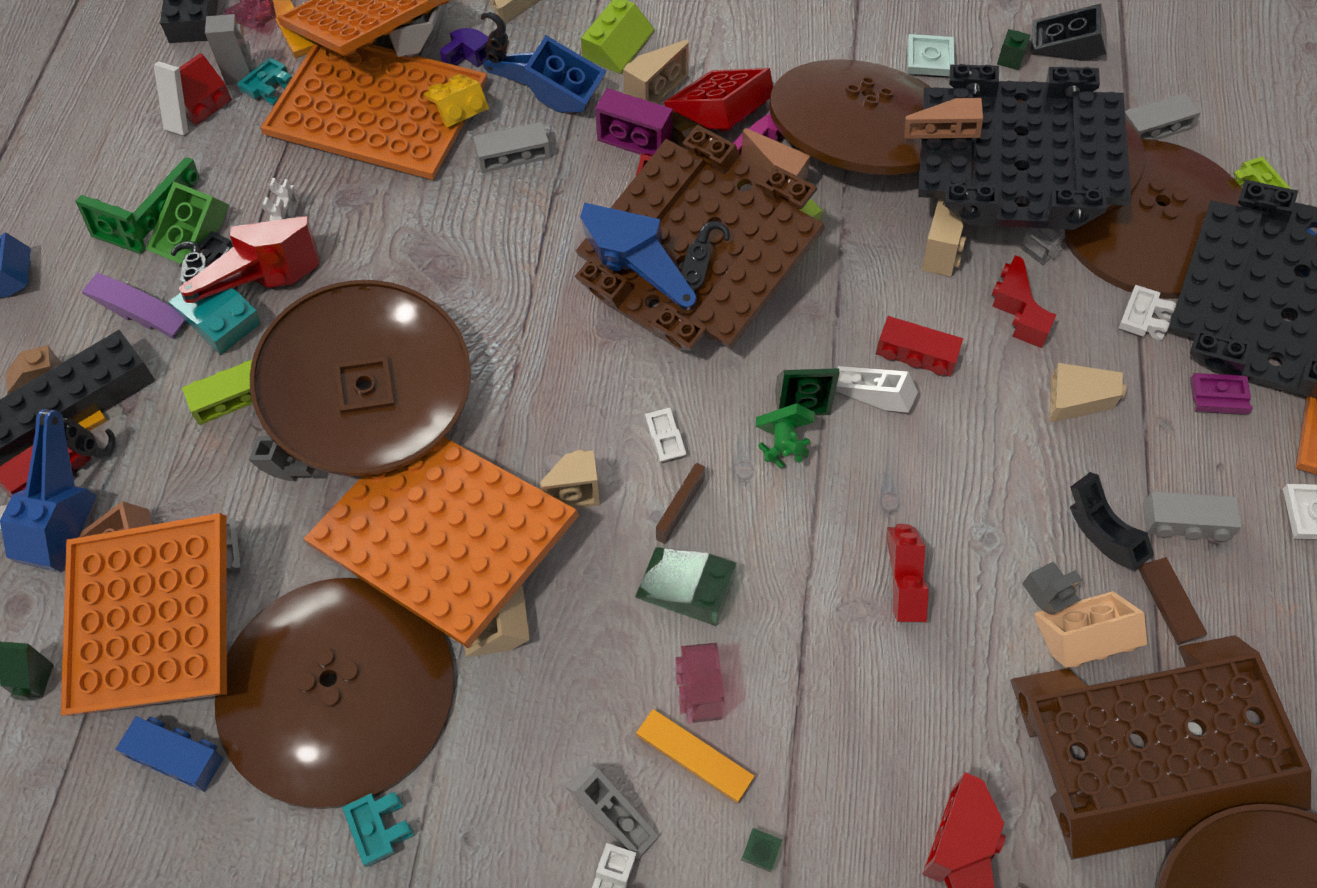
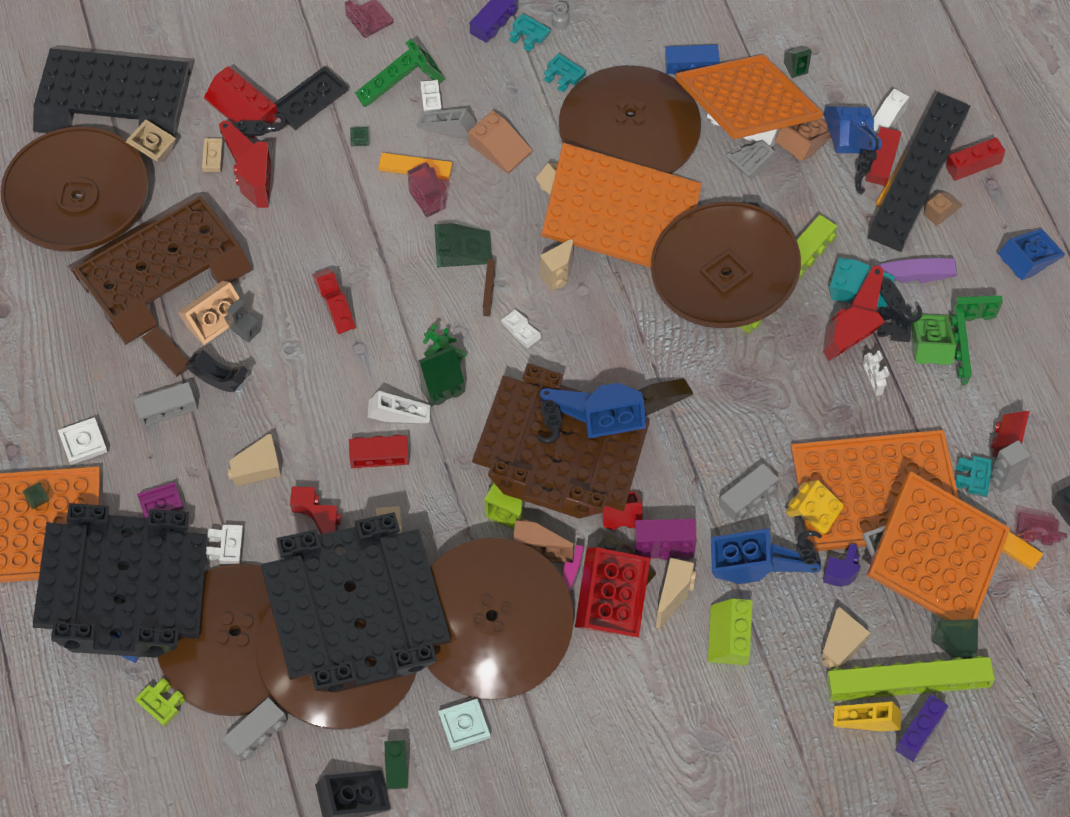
camera: 155 degrees right, 0 degrees up
white tile [154,62,188,135] -> none
nougat slope [904,98,983,139] -> none
none -> nougat slope [468,110,532,174]
none -> dark brown slope [637,378,693,416]

